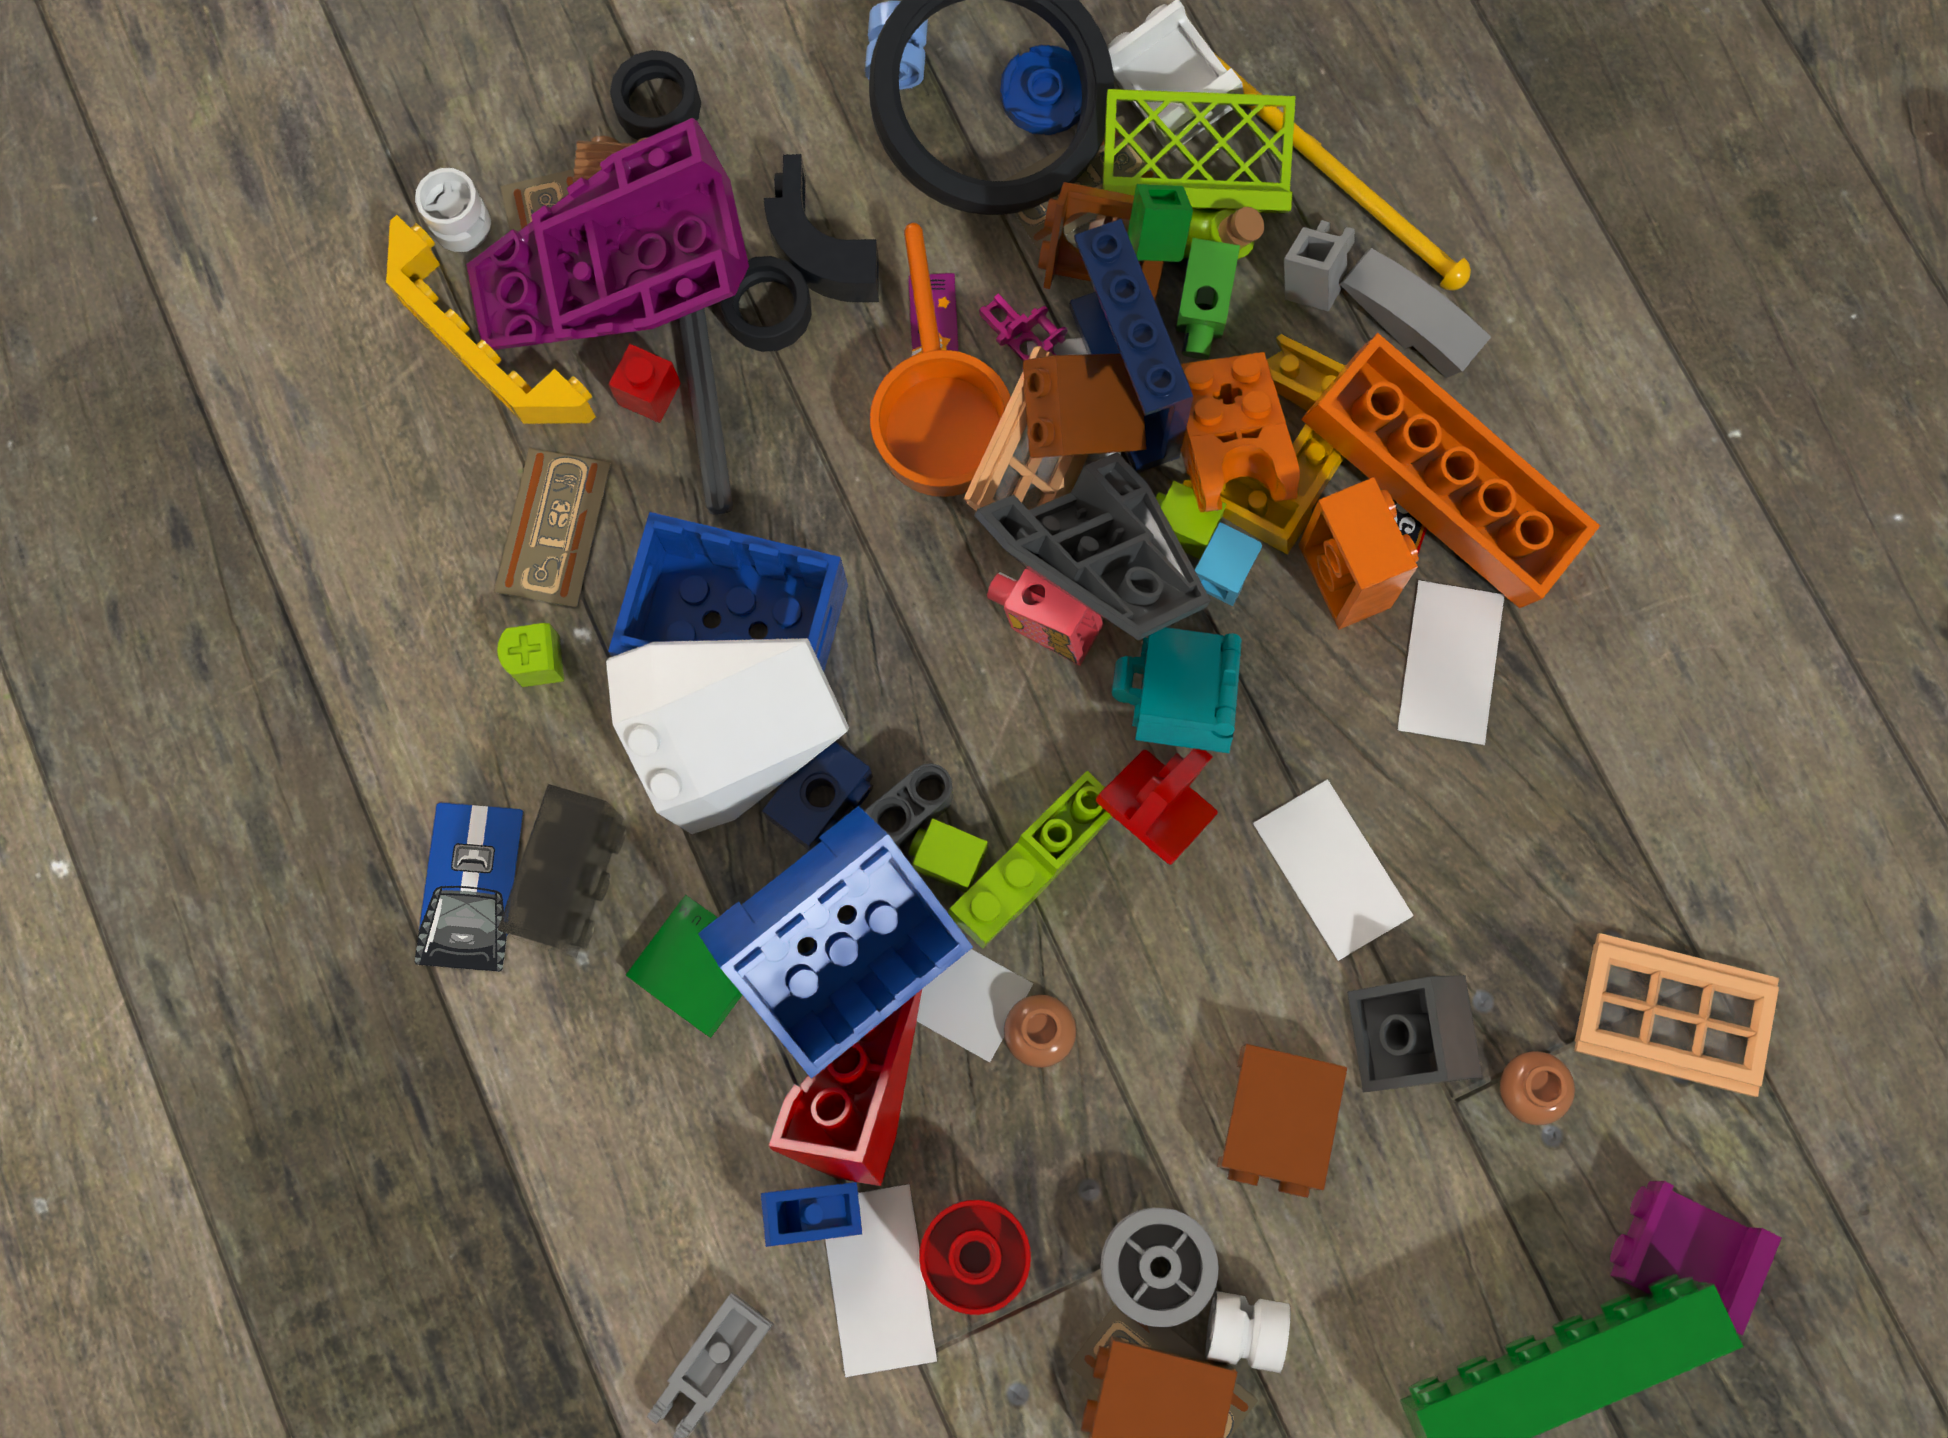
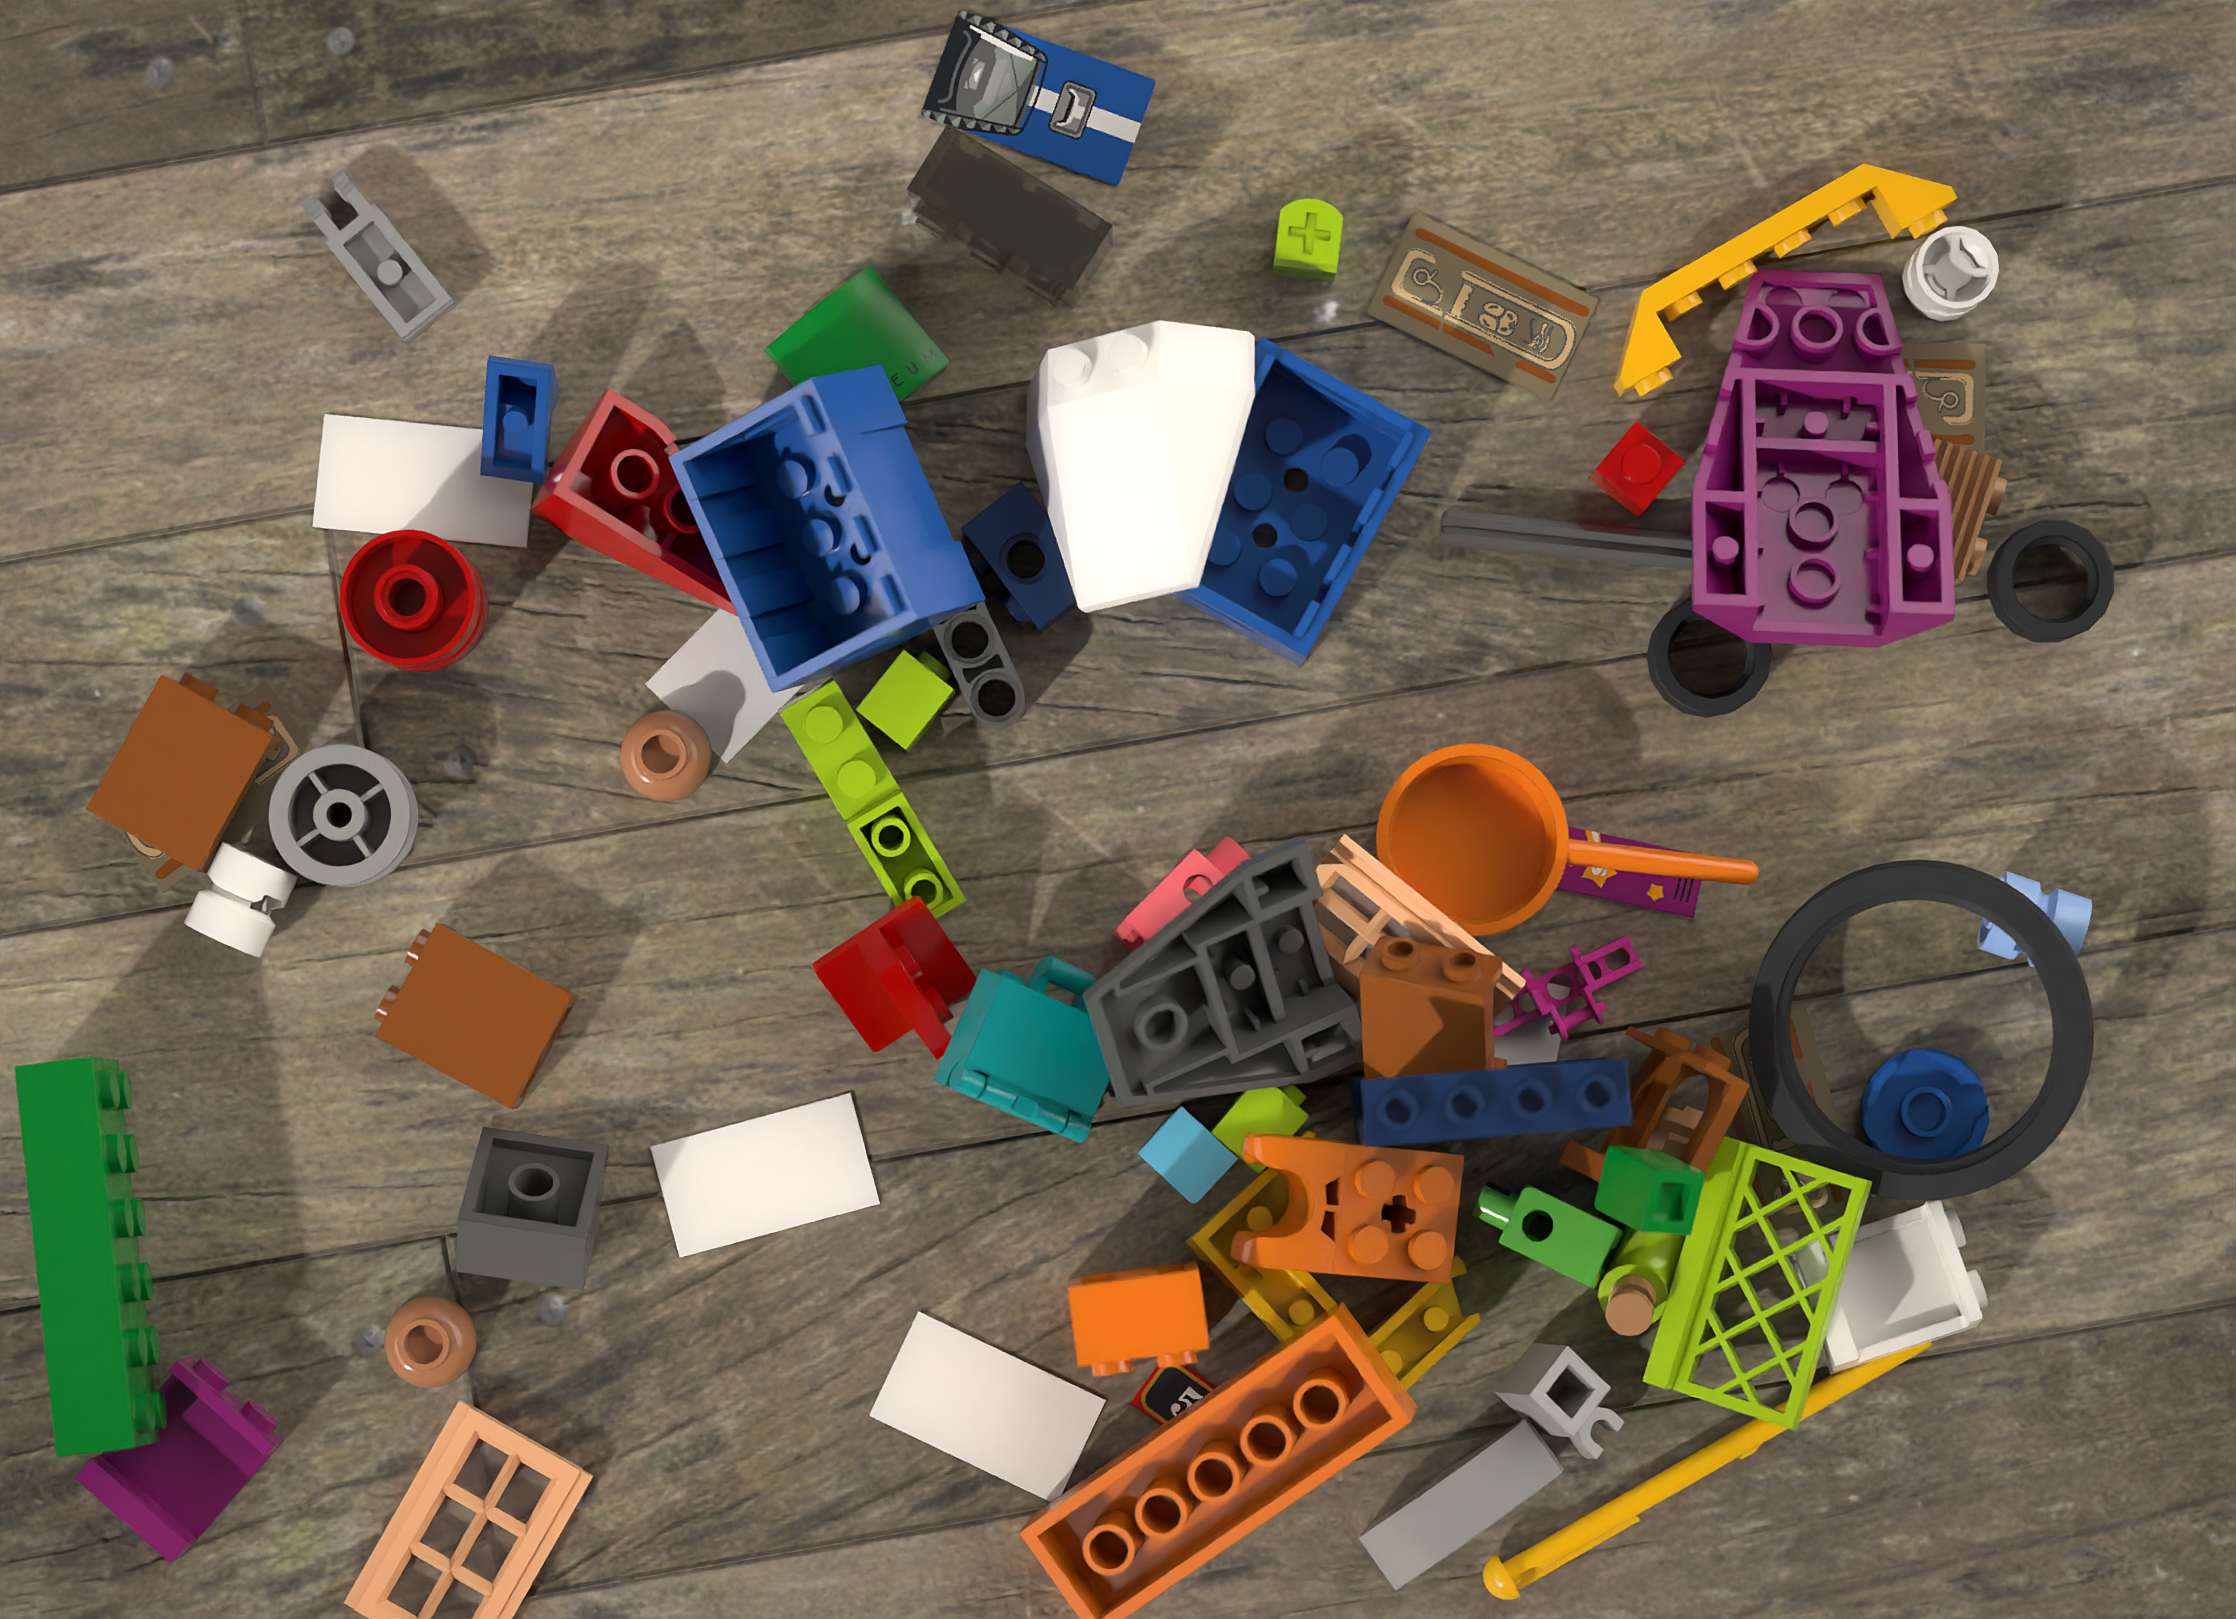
camera: 100 degrees right, 10 degrees up
black arch [764,154,879,303] -> none

